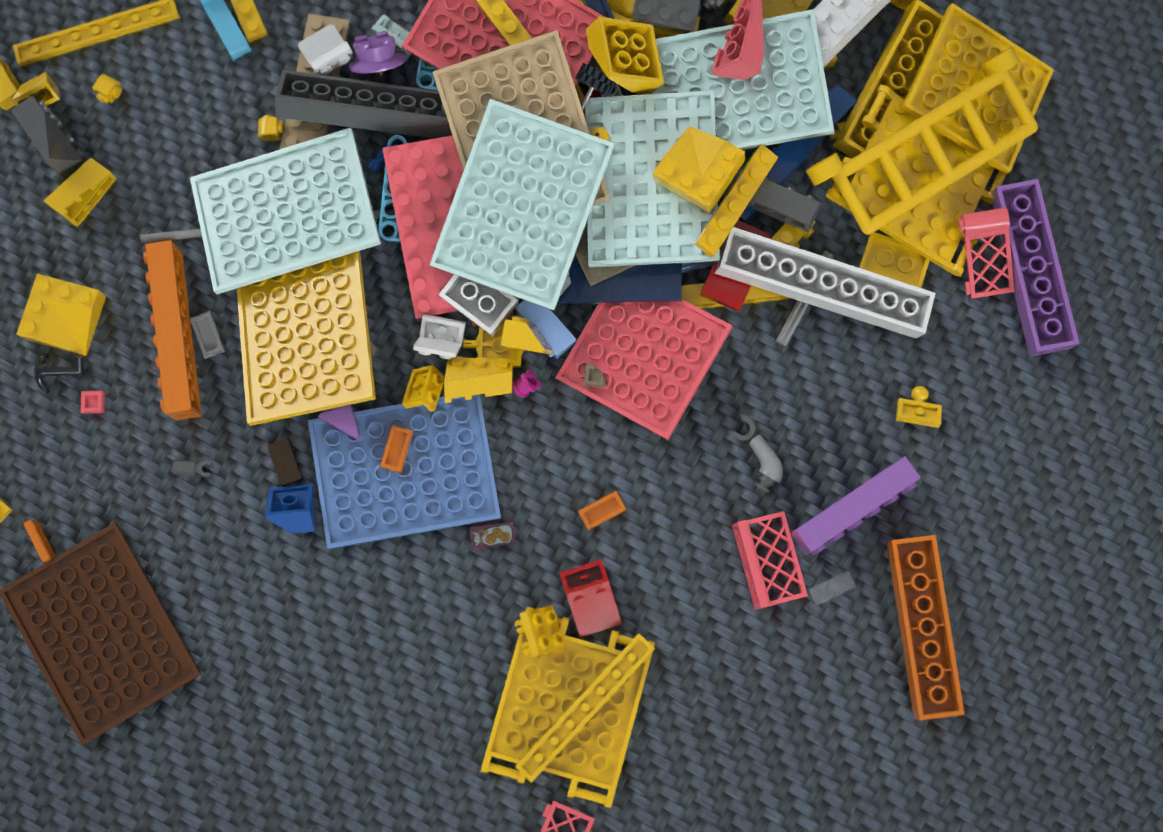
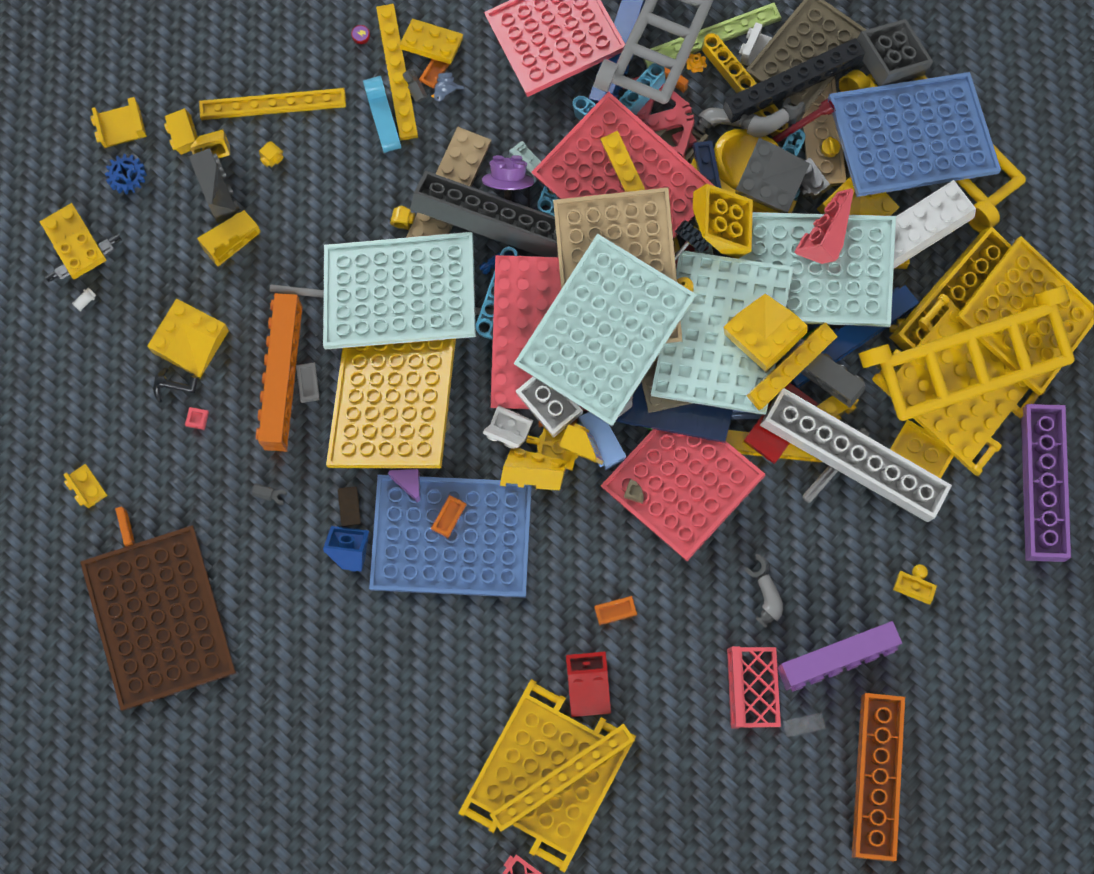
camera: 15 degrees right, 5 degrees down
white bracket [298,24,354,75] -> none
yellow bracket [402,365,445,412] -> none
tile [470,522,516,549] -> none
dark pink brick [512,369,541,398] -> none
yellow plate [515,605,565,657] -> none
coral piece [958,207,1015,298] -> none

